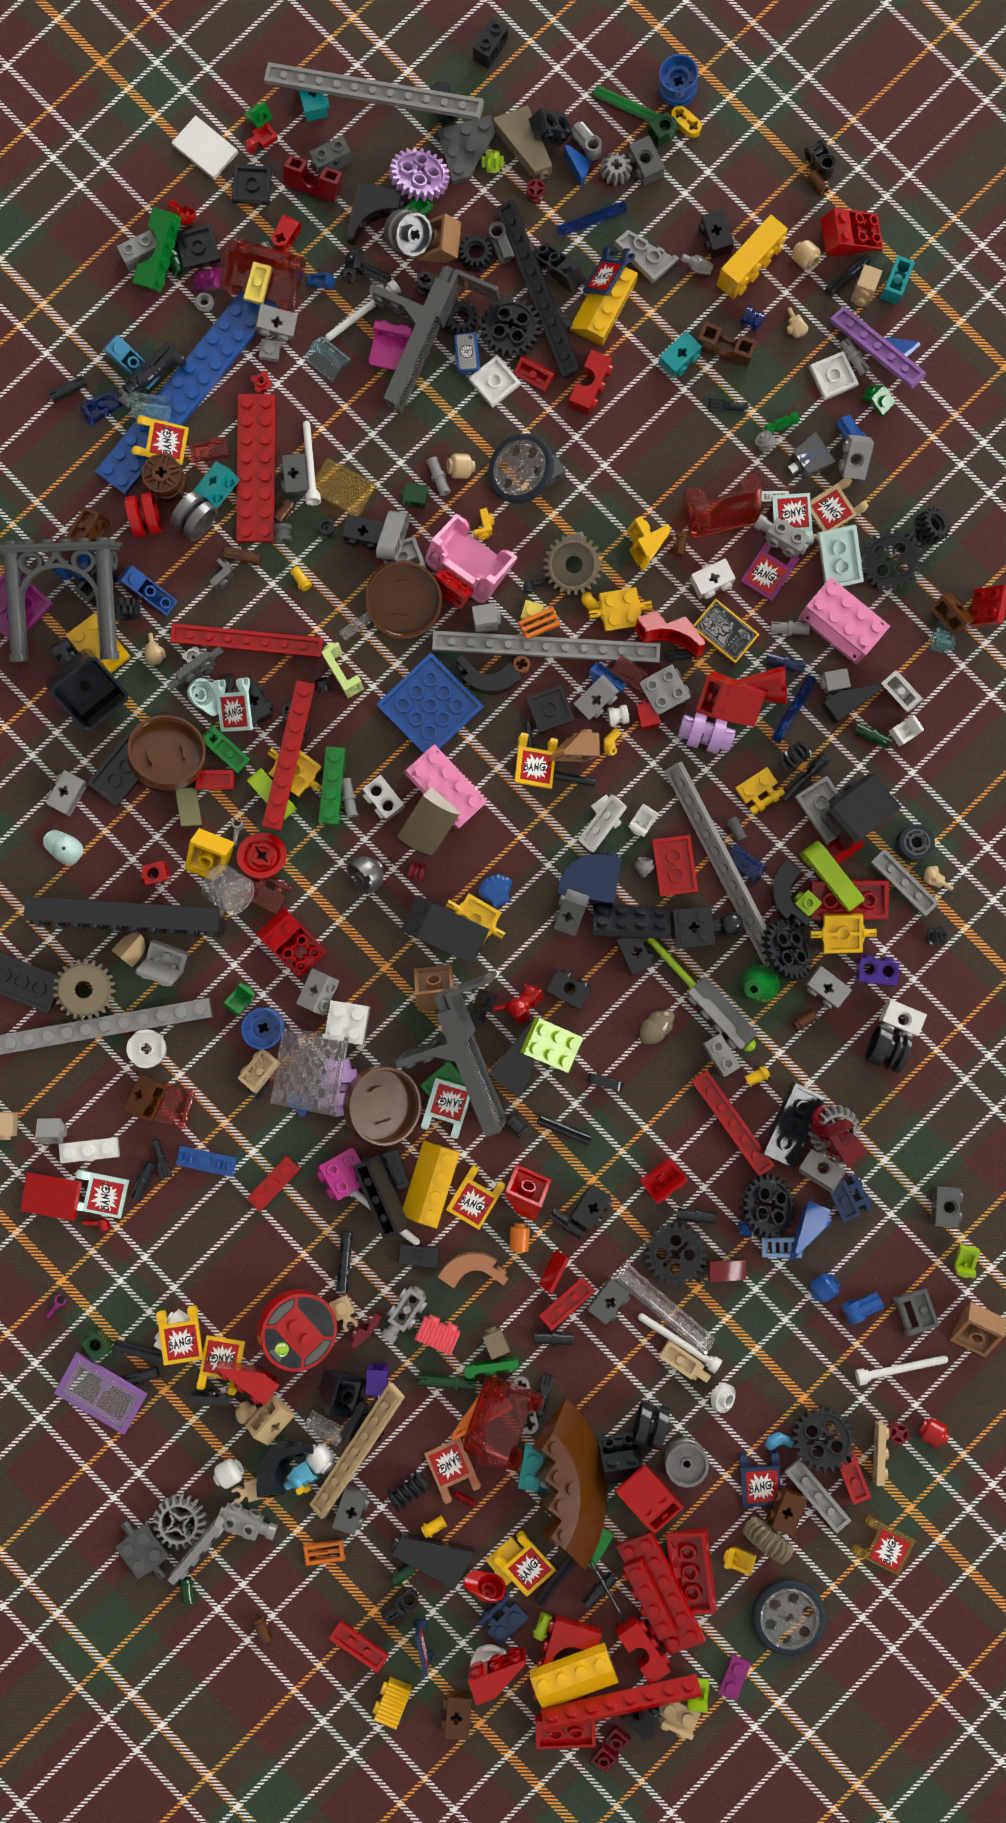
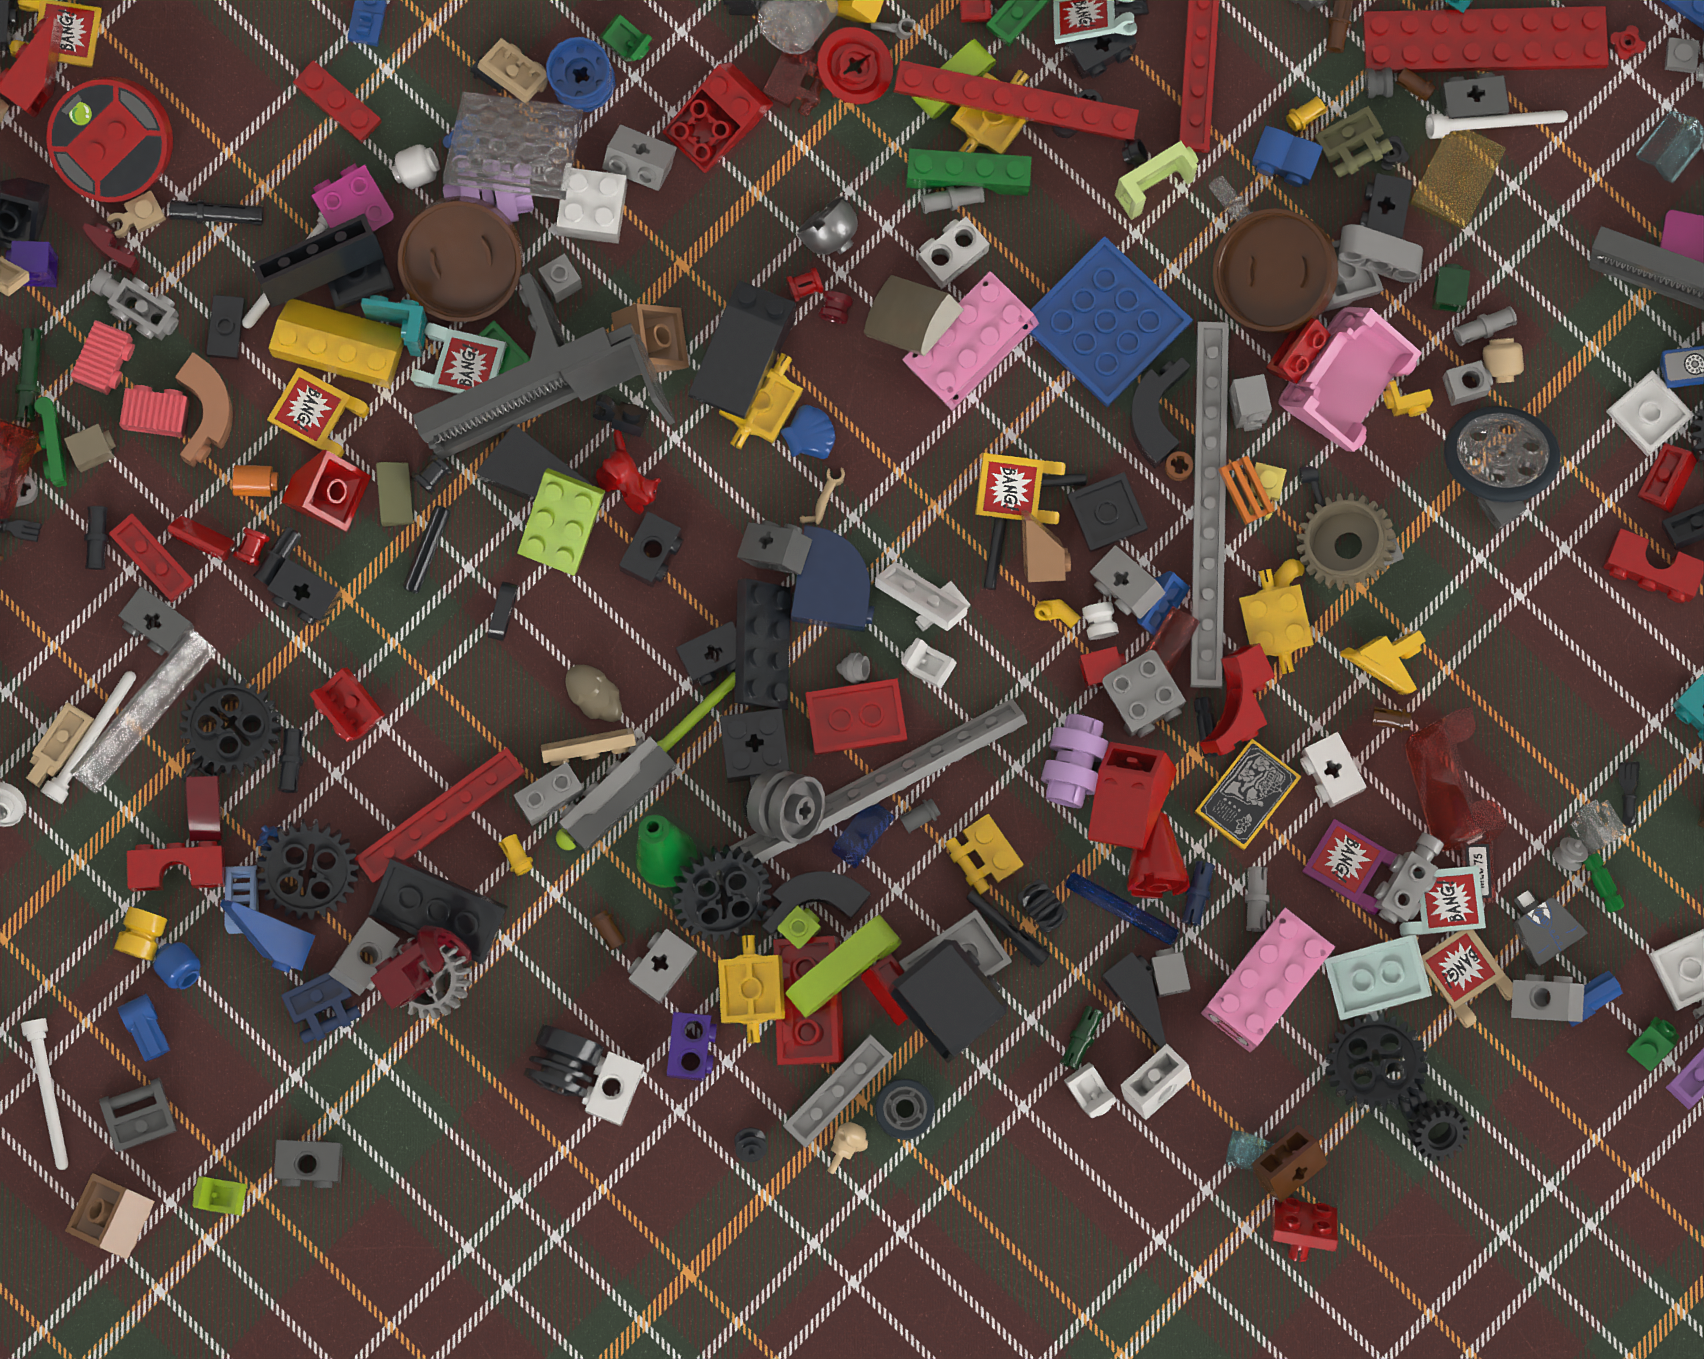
camera: 85 degrees right, 5 degrees down
none -> yellow wheel [114,907,167,961]
none -> coral brick [119,385,190,438]
none -> red arch [127,841,226,892]
none -> red bush [233,527,270,567]
none -> teal bracket [361,295,428,357]
none -> olive slope [376,462,414,527]
none -> white head [392,144,440,189]
none -> light grey brick [538,253,582,303]
none -> tan plate [541,727,636,766]
none -> flat silver wheel [747,768,826,844]
none -> red bush [786,267,824,302]
none -> tan piece [800,468,845,525]
none -> blue brick [1251,126,1323,187]
none -> olive plate [1315,106,1393,178]
none -> light grey brick [1442,360,1493,406]
none -> clear brick [1570,799,1627,855]

